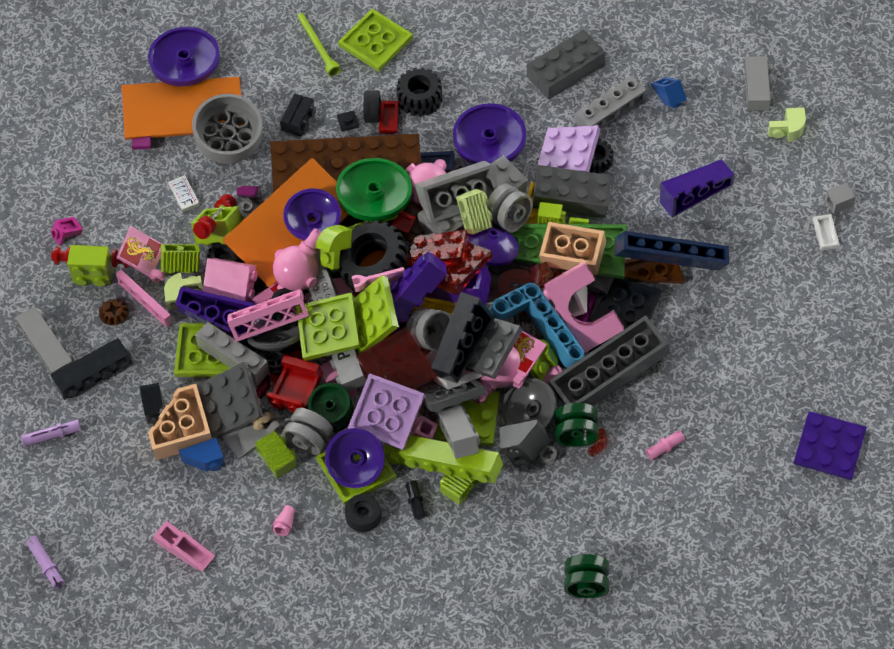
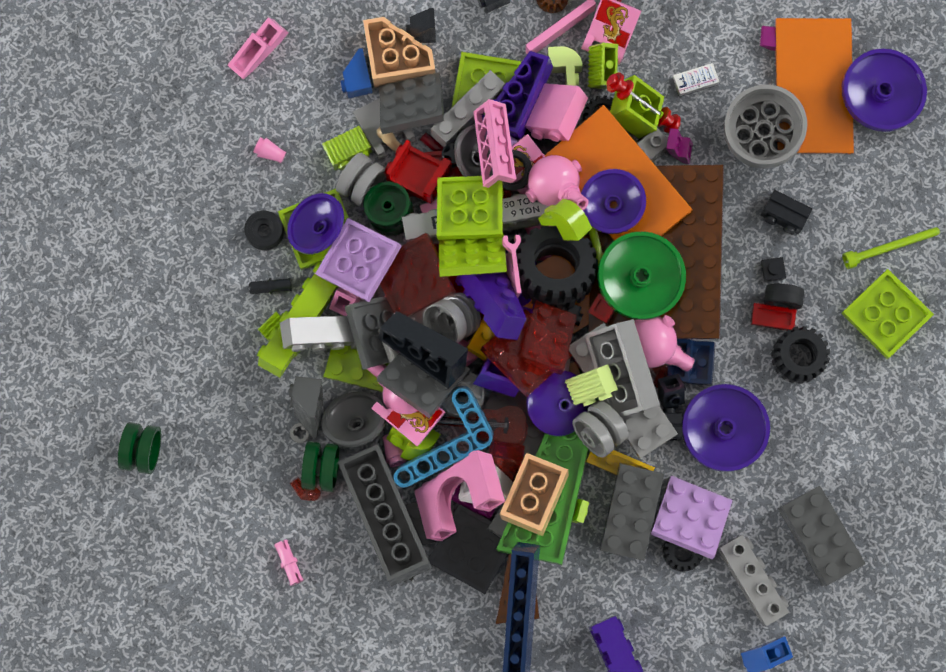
camera: 95 degrees right, 20 degrees up
lime brick [538,202,566,224] -> none

